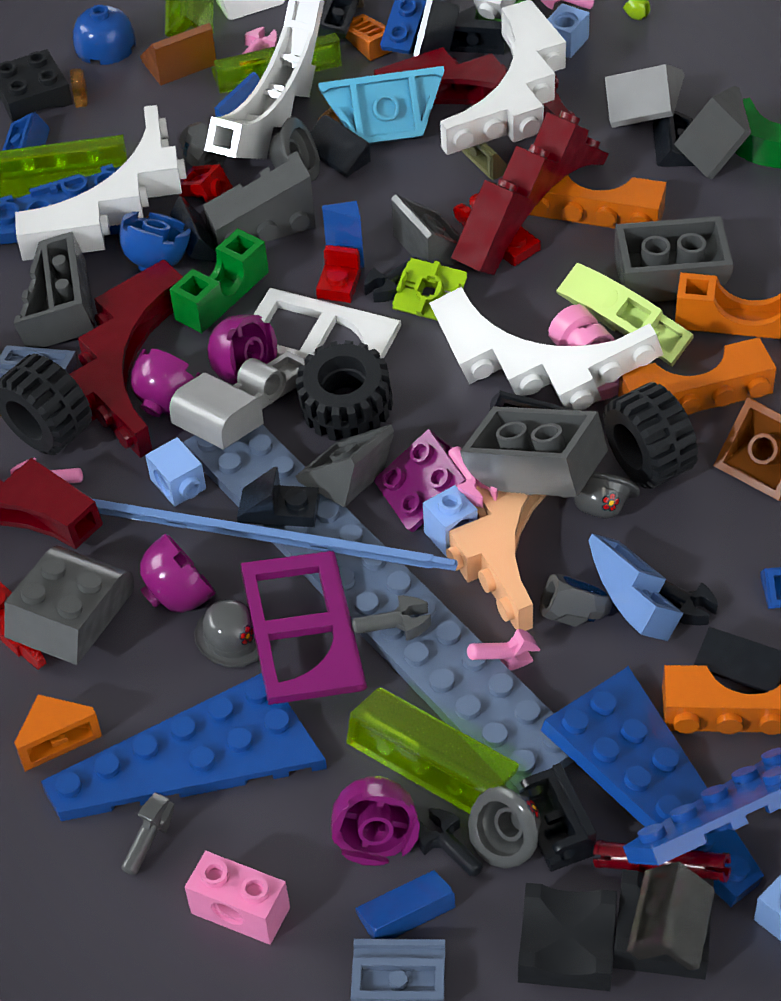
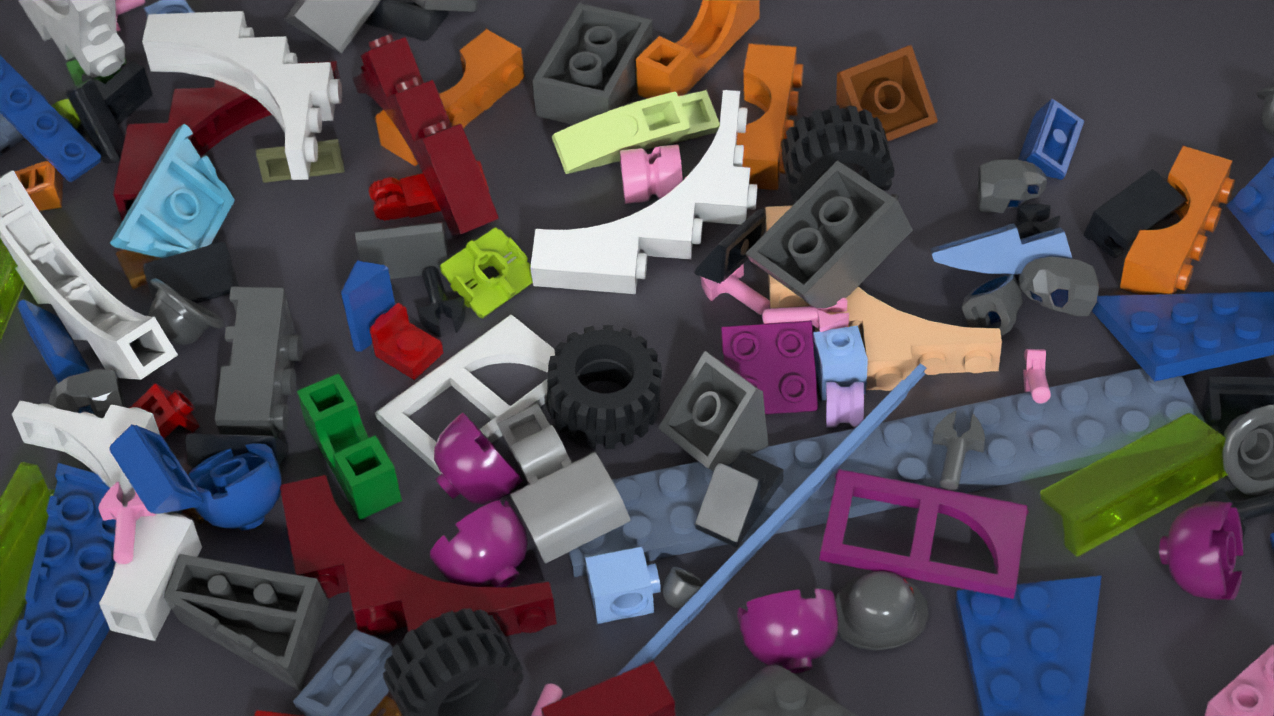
camera: 65 degrees left, 0 degrees up
none -> bright pink bar [98,482,156,564]
none -> blue slope [109,424,203,514]
none -> dark grey hinge [662,567,704,608]
none -> lavender wheel [826,382,864,428]
none -> dark grey rock [977,159,1047,214]
none -> dark grey rock [1019,256,1099,316]

